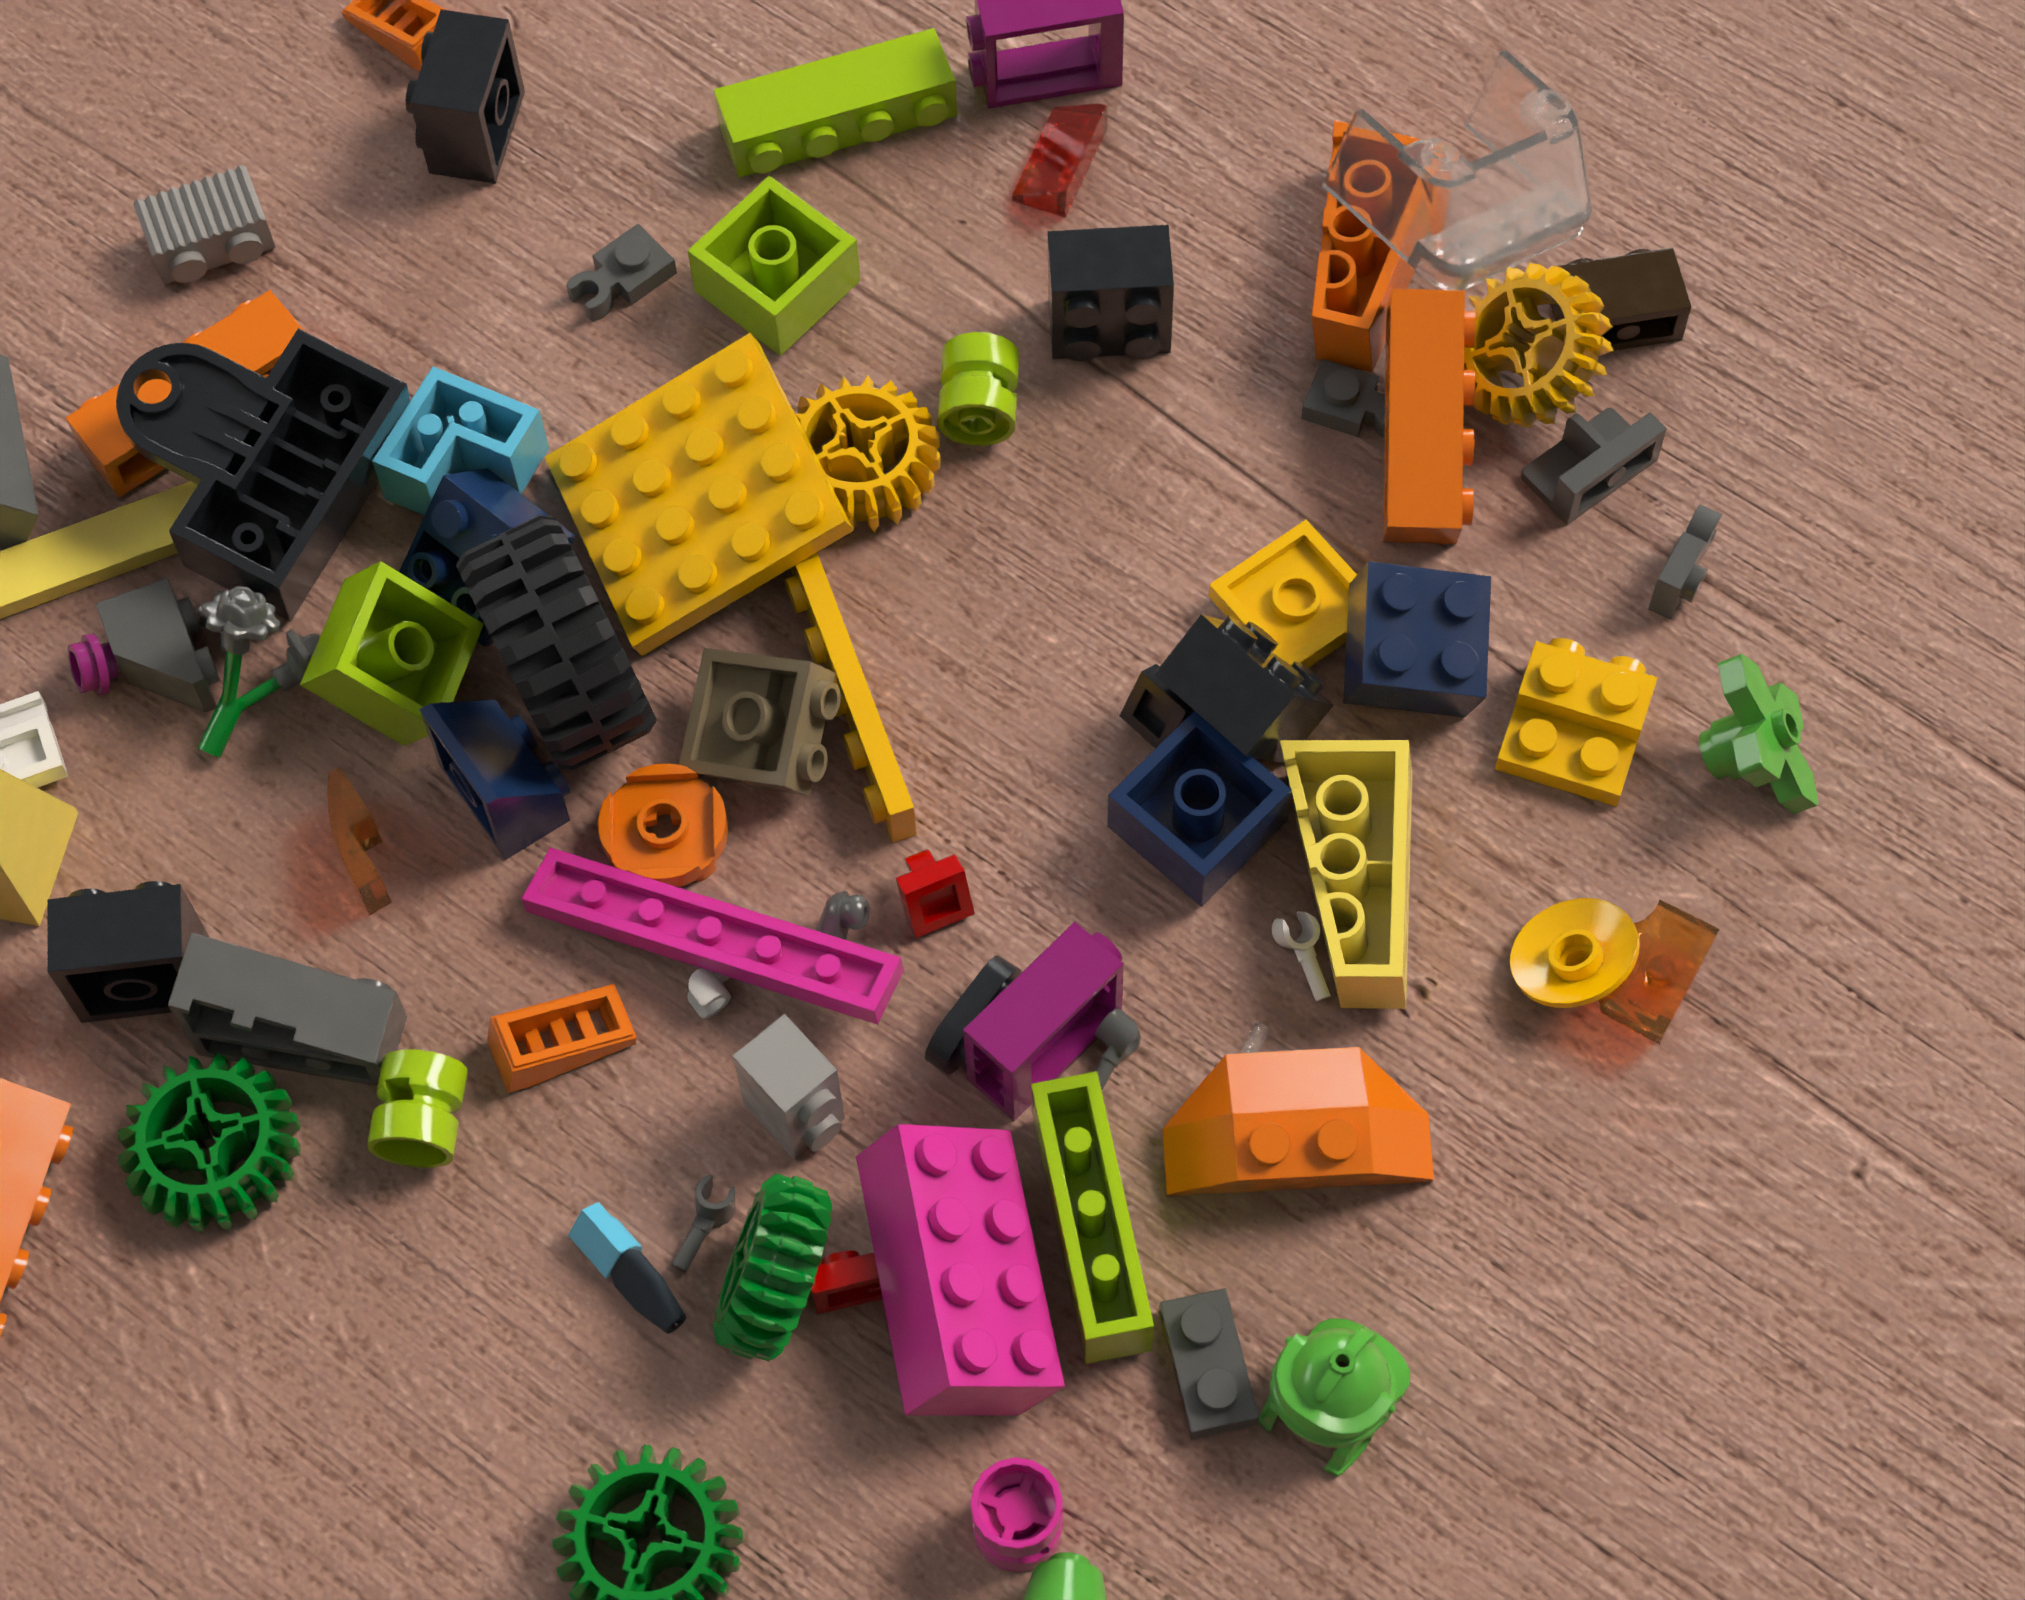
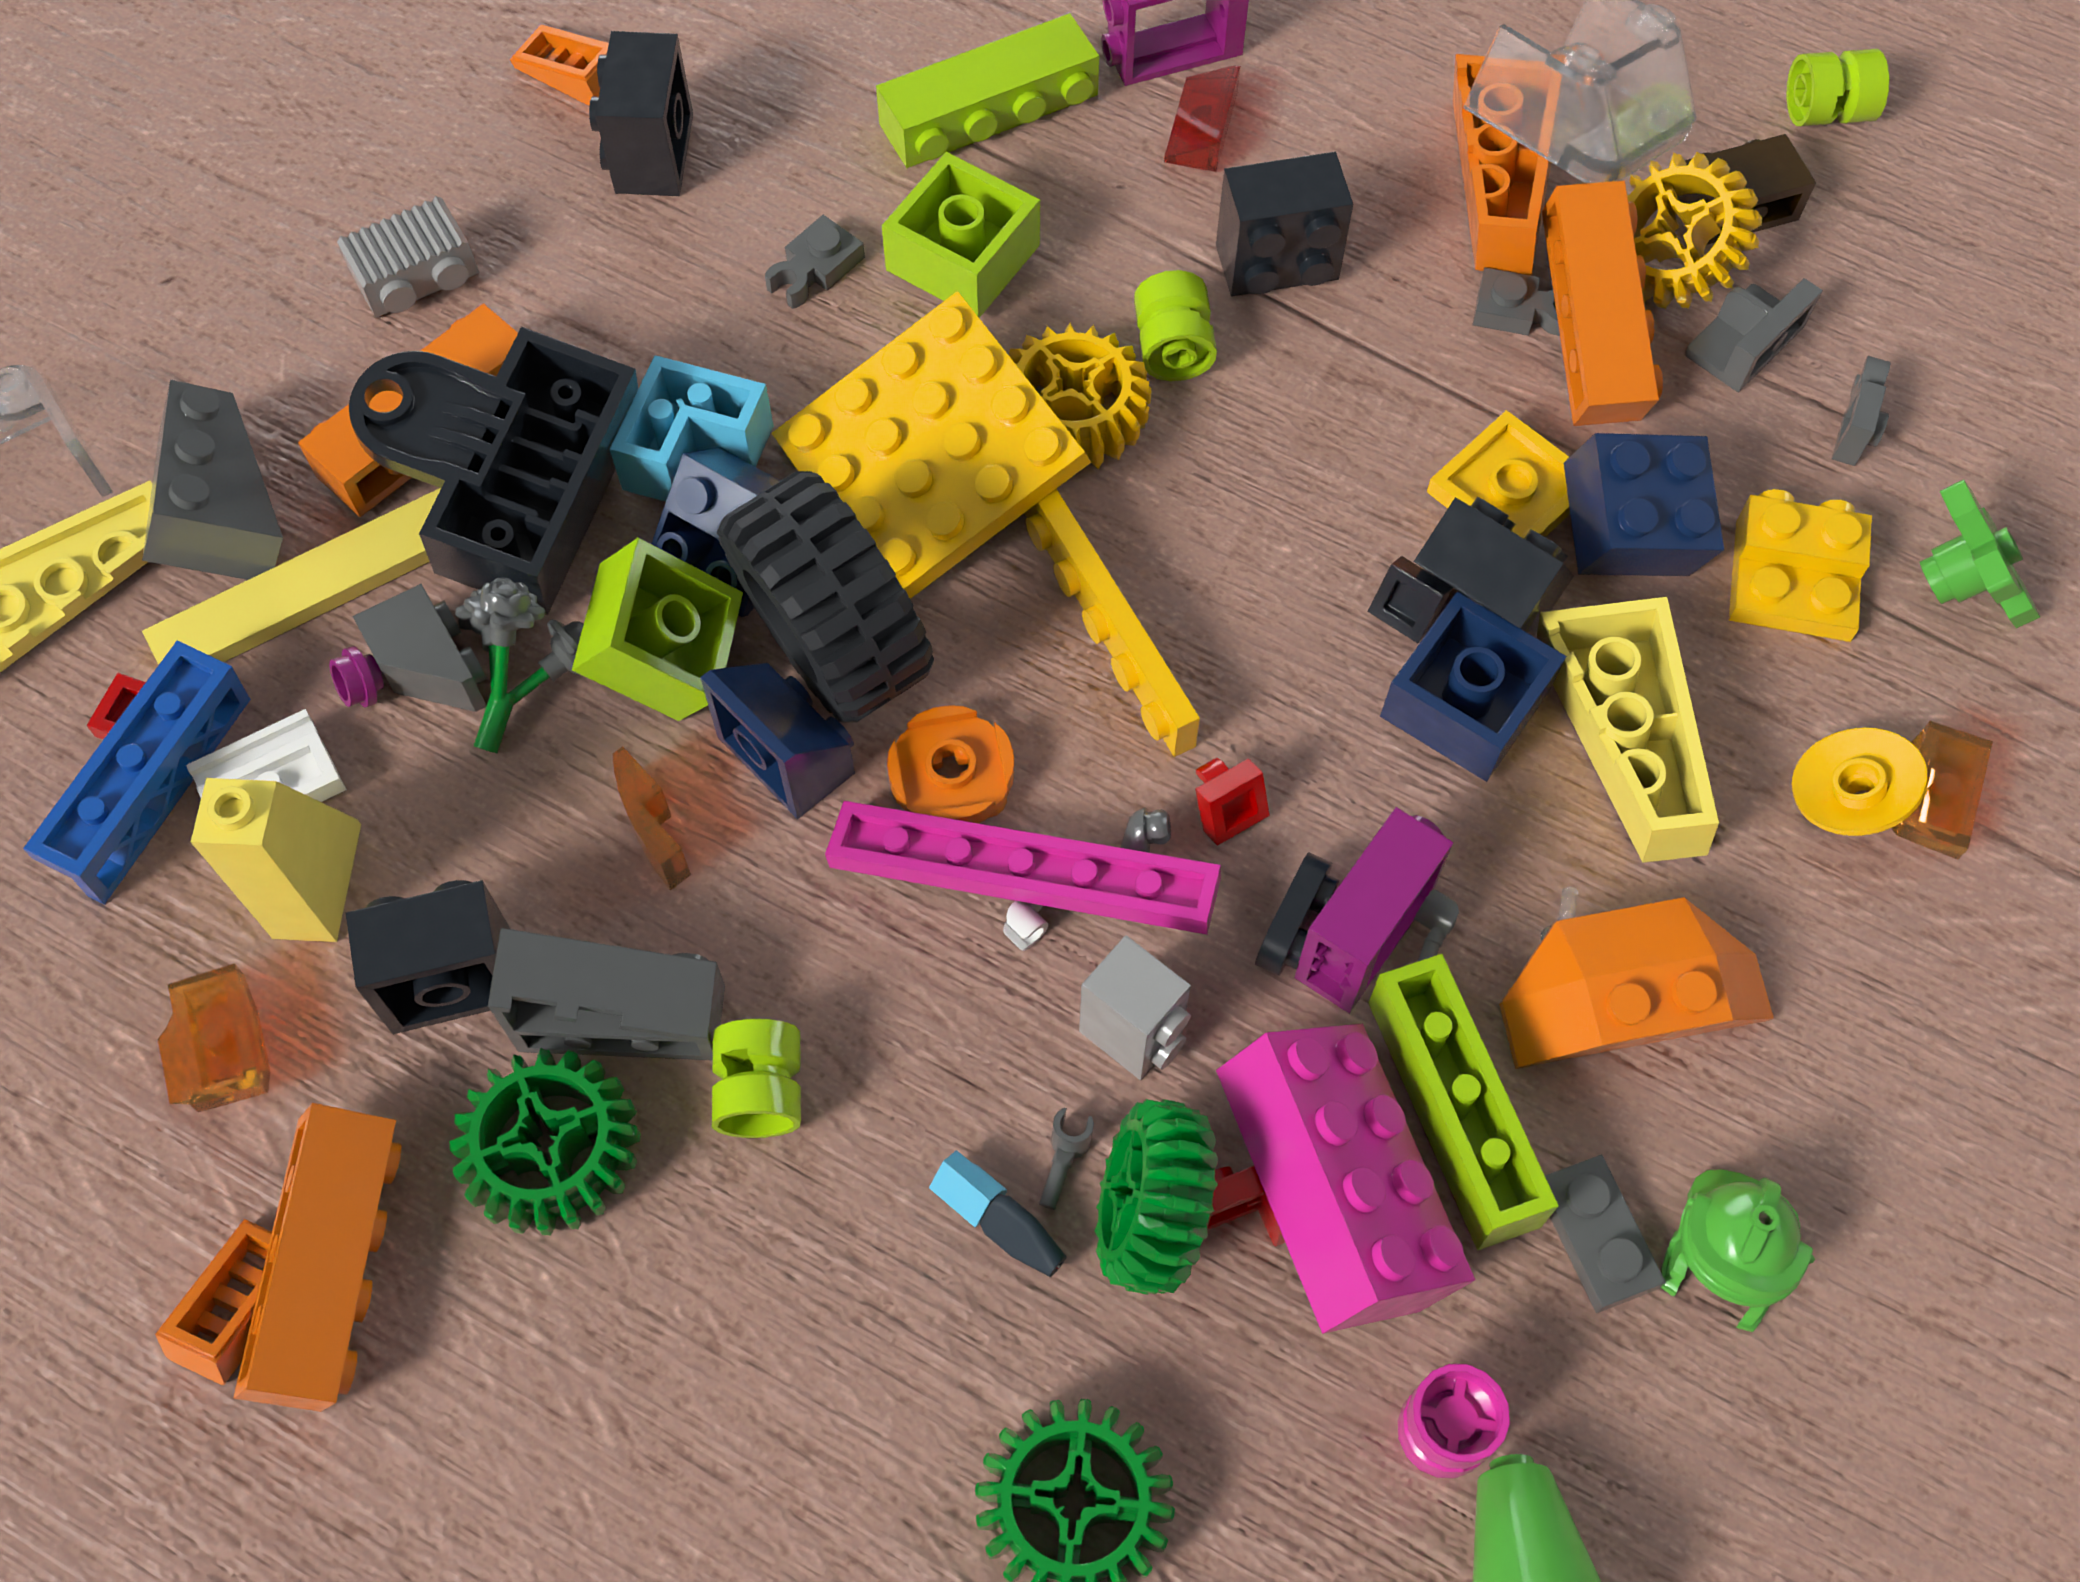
camera: 10 degrees left, 0 degrees up
orange slope [487,984,637,1093] -> none
dark tan plate [678,648,841,796] -> none
white hand [1272,911,1331,1002] -> none
none -> lime wheel [1786,49,1889,126]

